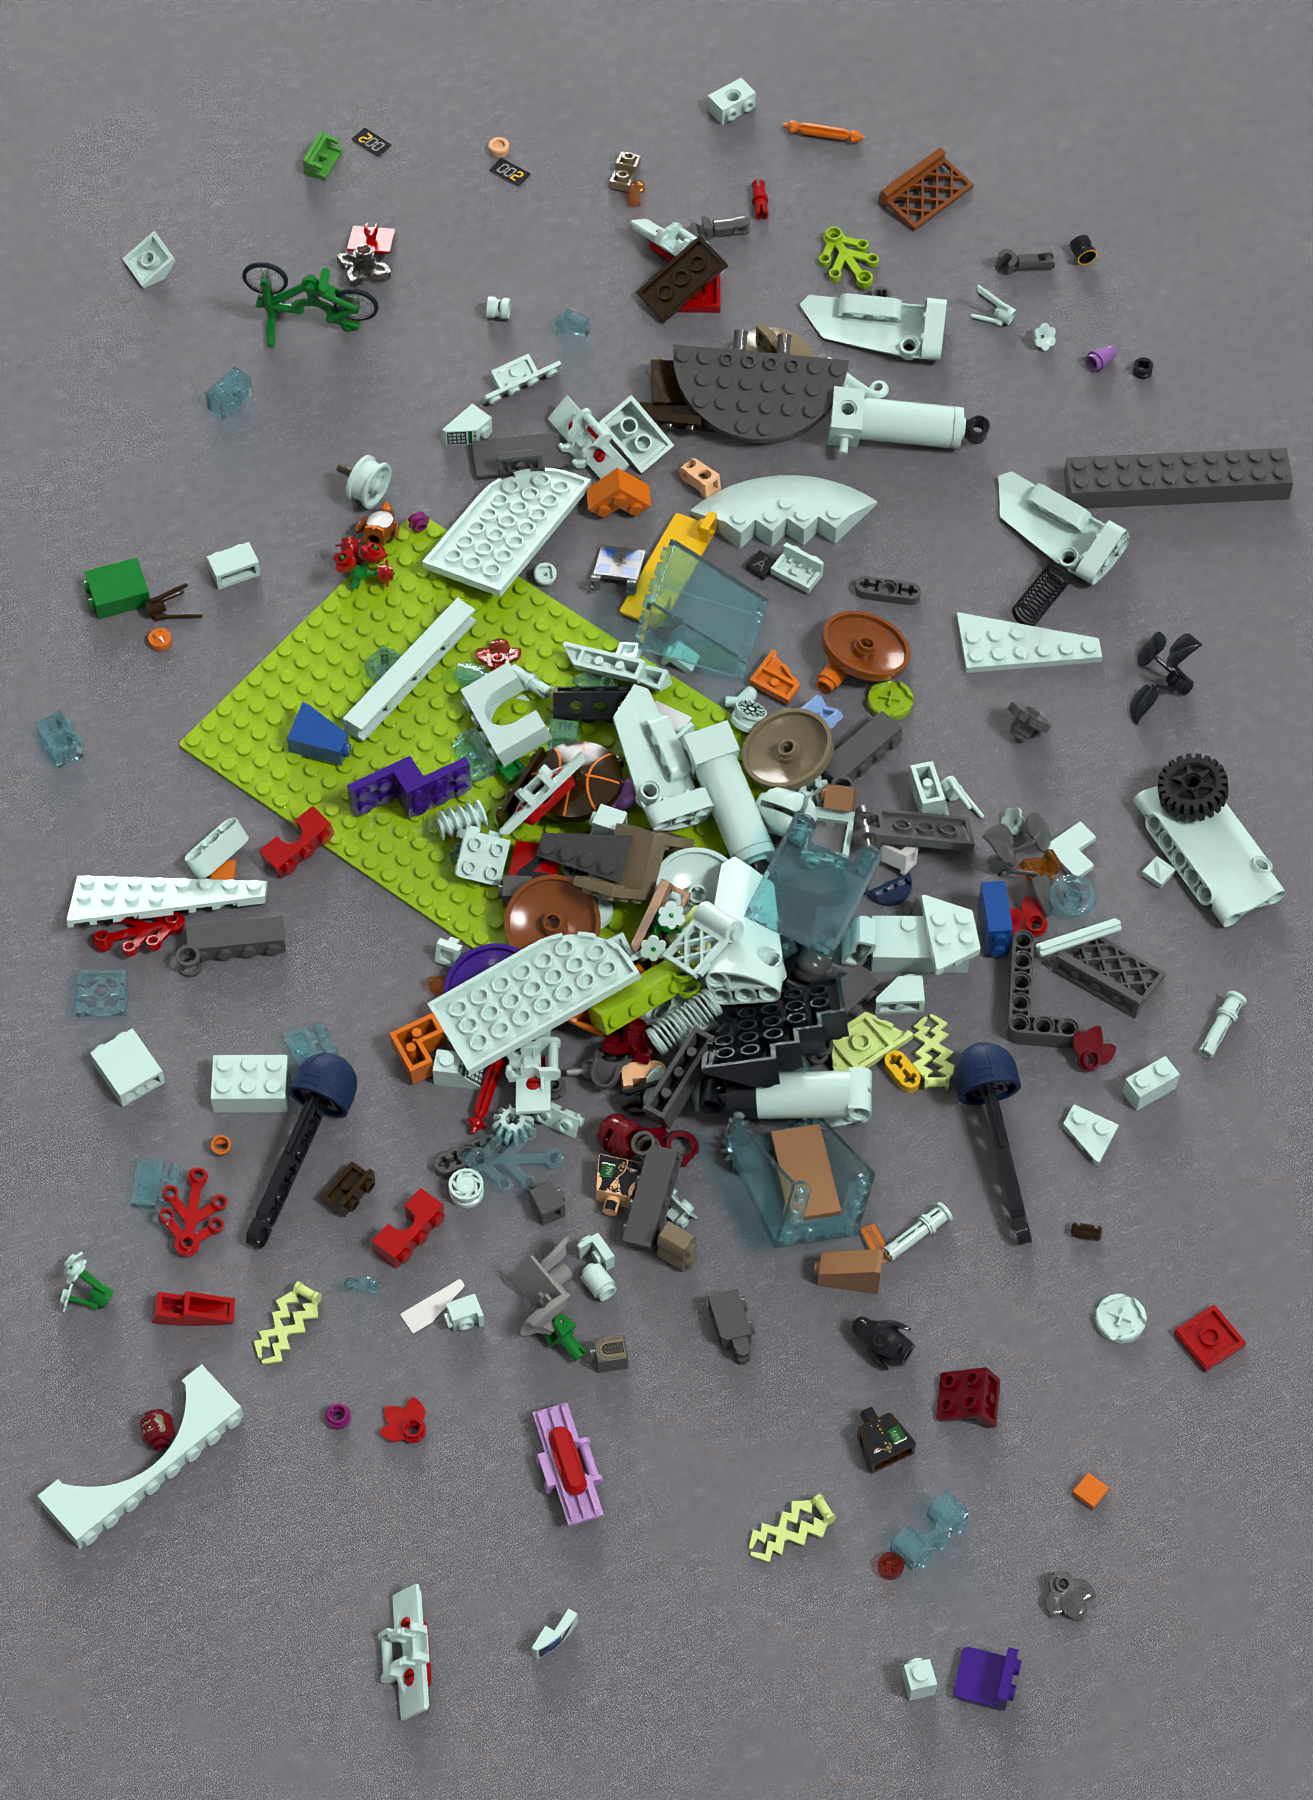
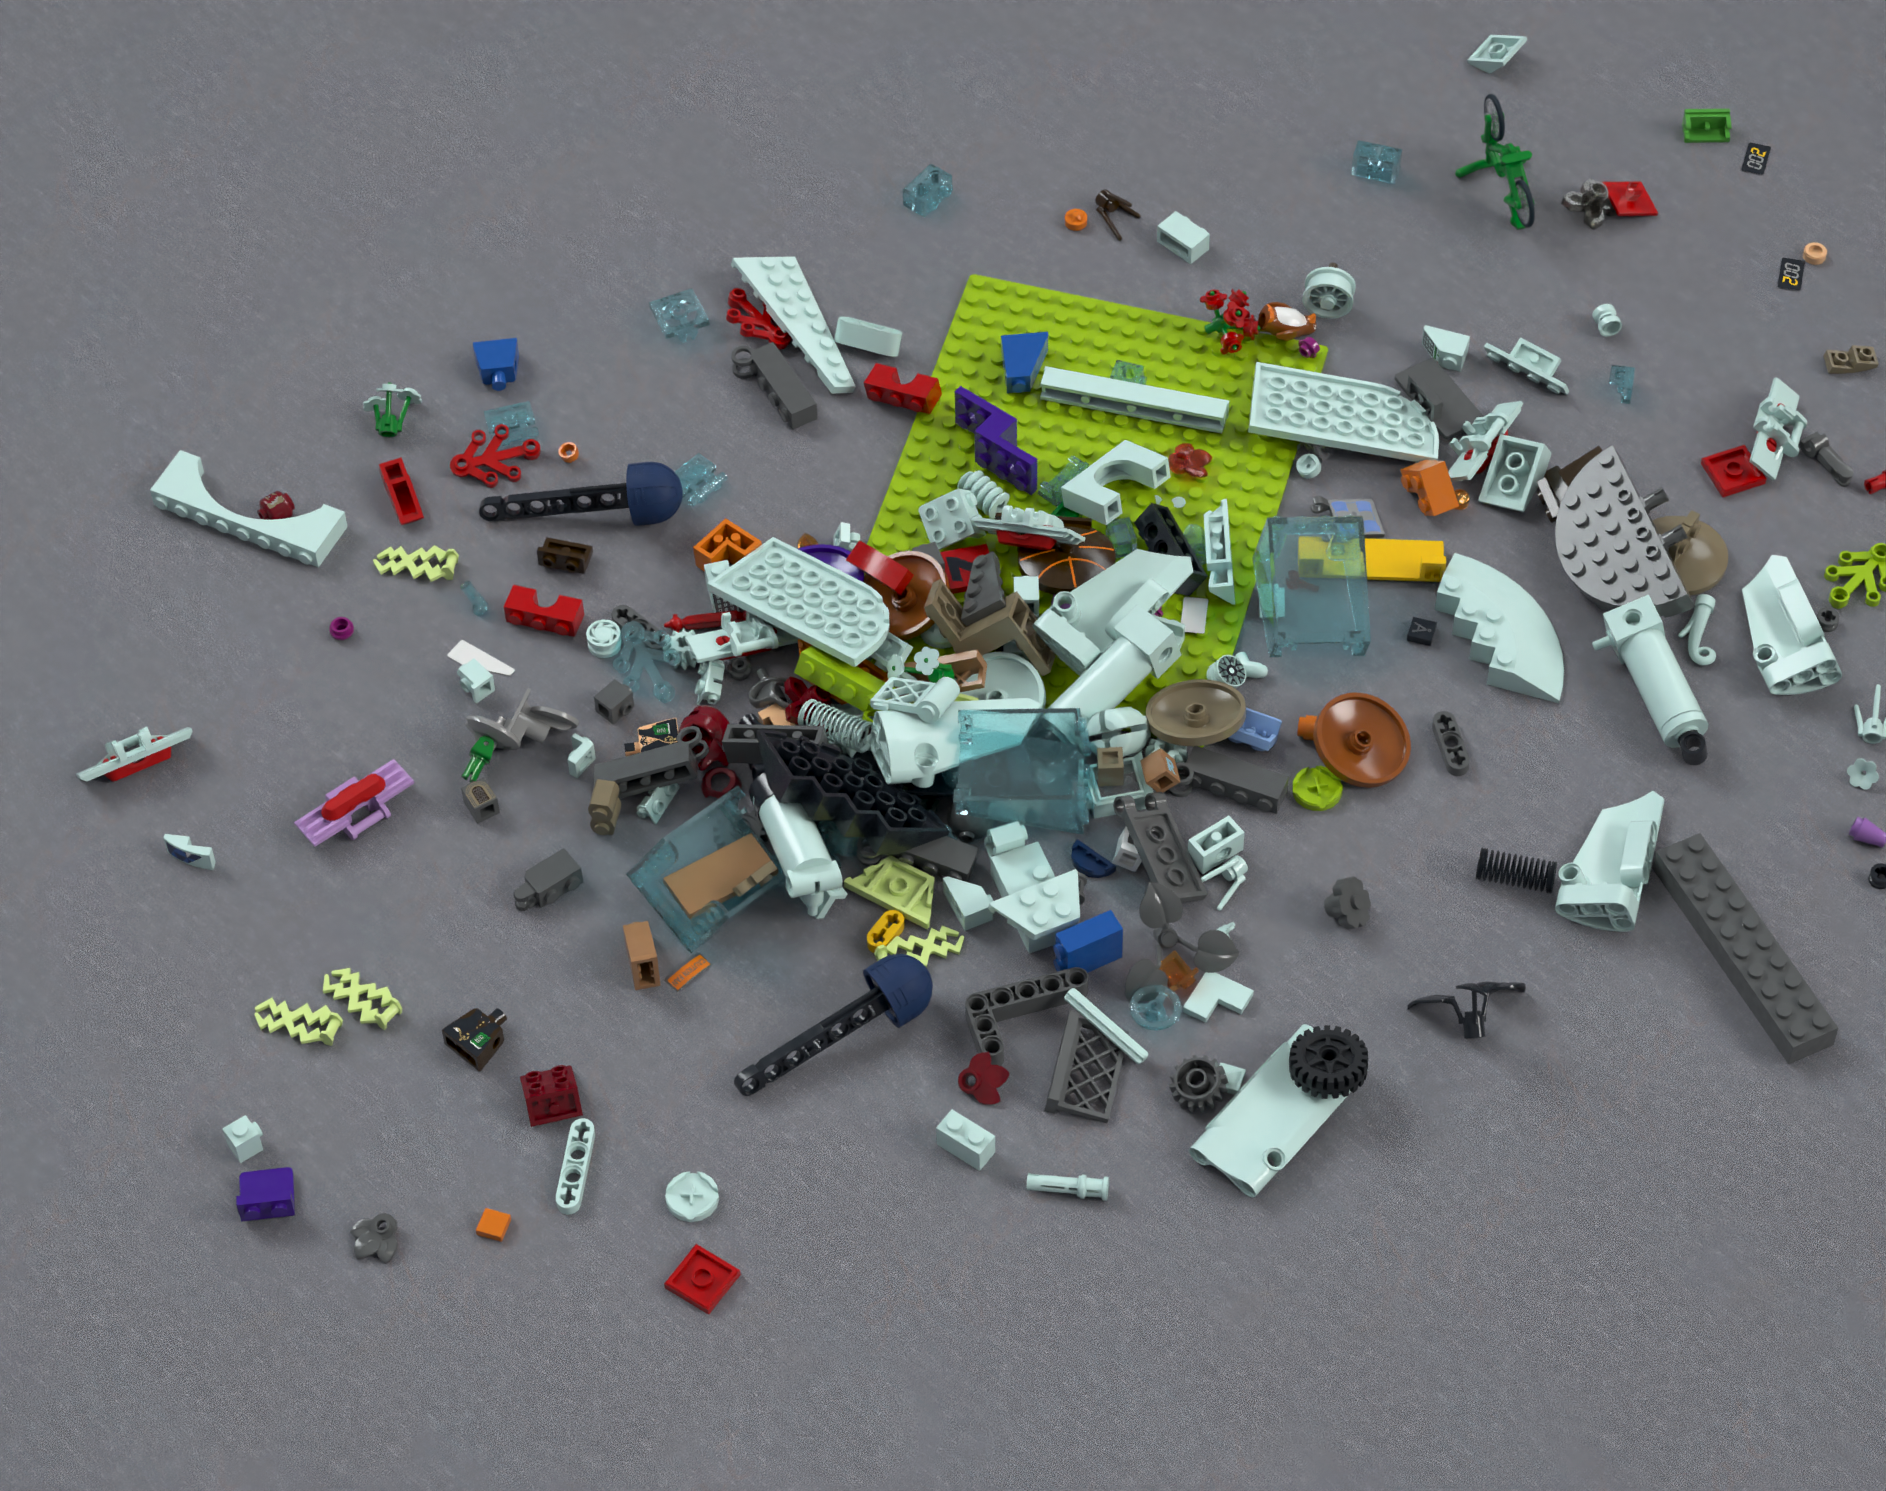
camera: 70 degrees right, 5 degrees down
green brick [82,557,150,619] -> none
light aqua brick [90,1028,165,1107] -> none
orange tile [210,860,237,880] -> none
light aqua brick [211,1055,290,1113] -> none
red plate [380,1397,426,1443] -> none
clear light blue brick [454,662,488,686] -> none
light aqua pin [512,664,553,700] -> none
light aqua brick [581,1263,617,1301] -> none
light aqua tile [616,642,643,659] -> none
clear orange arm [628,180,645,207] -> none
dark brown tile [636,235,728,323] -> none
light nougat leg [678,458,721,499] -> none
orange wing [749,649,800,705] -> none
light aqua bracket [770,543,824,594] -> none
black animal [852,1316,915,1370] -> none
clear red tile [877,1552,904,1580] -> none
light aqua pin [883,1202,953,1261] -> none
clear light blue arch [890,1489,969,1572] -> none
light aqua wing [956,612,1102,673] -> none
red plate [1010,896,1048,939] -> none
light aqua wing [1063,1104,1119,1167] -> none
dark brown piece [1071,1222,1102,1241] -> none
none -> yellowish green piece [254,997,343,1046]
none -> blue torso [473,338,519,391]
none -> light aqua beam [556,1118,595,1215]
none -> dark tan plate [732,860,777,897]
none -> red slope [846,540,914,595]
none -> dark tan brick [1097,747,1124,786]
none -> dark grey gear [1169,1055,1228,1113]

